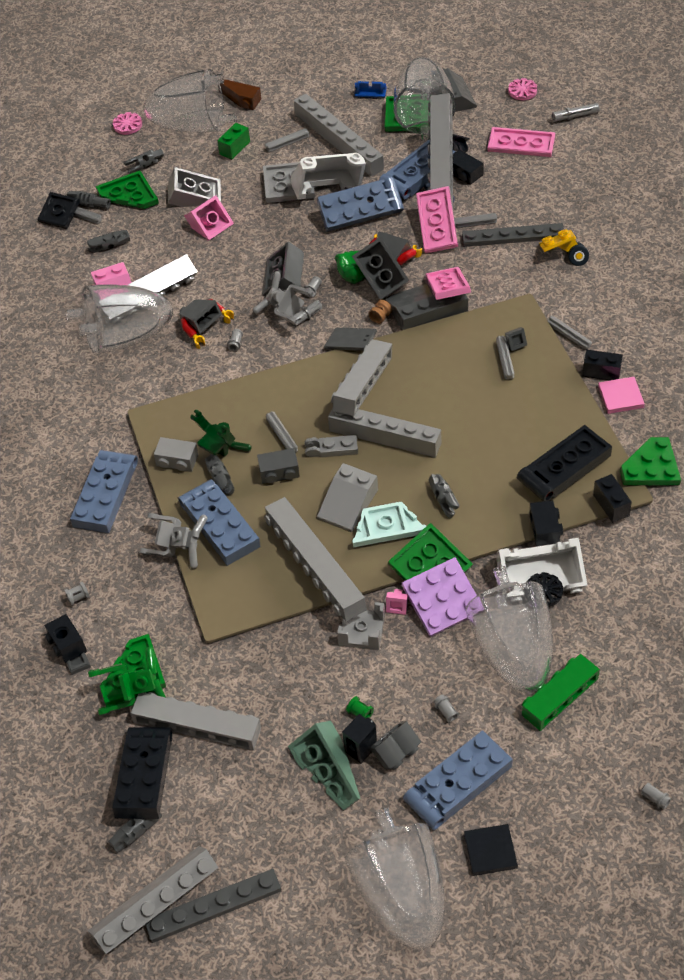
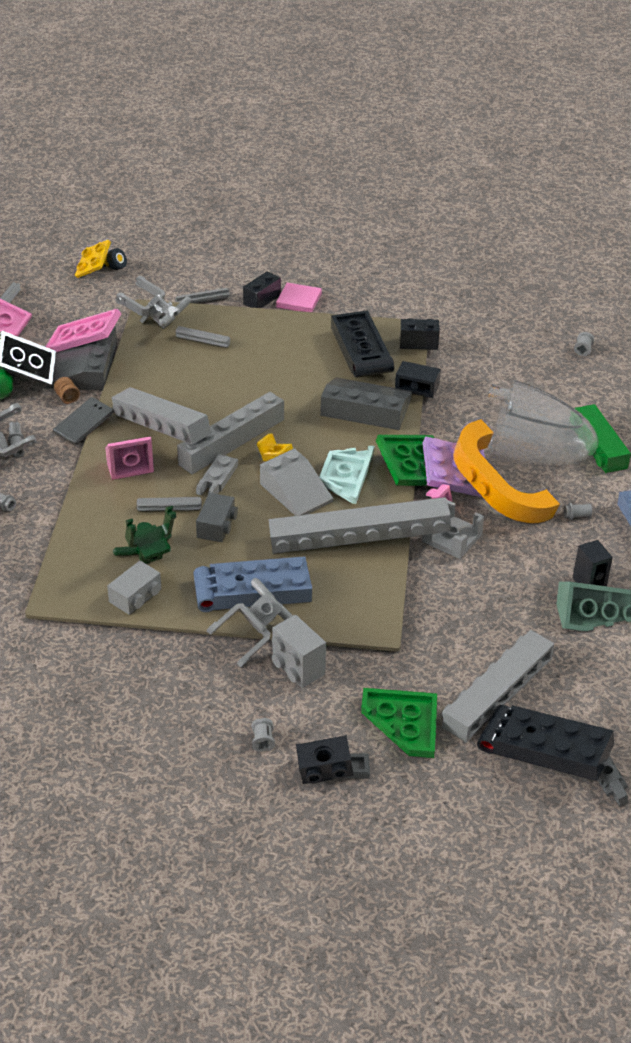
camera: 70 degrees left, 10 degrees down
sand blue hinge [70,450,138,533] -> none
green piece [88,647,166,715] -> none
dark grey hinge [205,454,235,495] -> none
green bush [346,696,374,718] -> none
dark grey brick [370,721,421,770] -> none
dark grey hinge [428,474,460,518] -> none
dark grey plate [462,223,564,247] -> none
white windscreen [496,538,587,603] -> none
dark grey tile [505,327,527,351] -> none
black wheel [525,572,563,607] -> none
green plate [620,437,681,485] -> none
none -> bright pink slope [105,437,154,480]
none -> light grey piece [115,276,192,329]
none -> yellow bracket [257,434,293,461]
none -> light grey brick [272,614,326,688]
none -> dark grey slope [320,377,413,430]
none -> light orange arch [453,419,560,523]

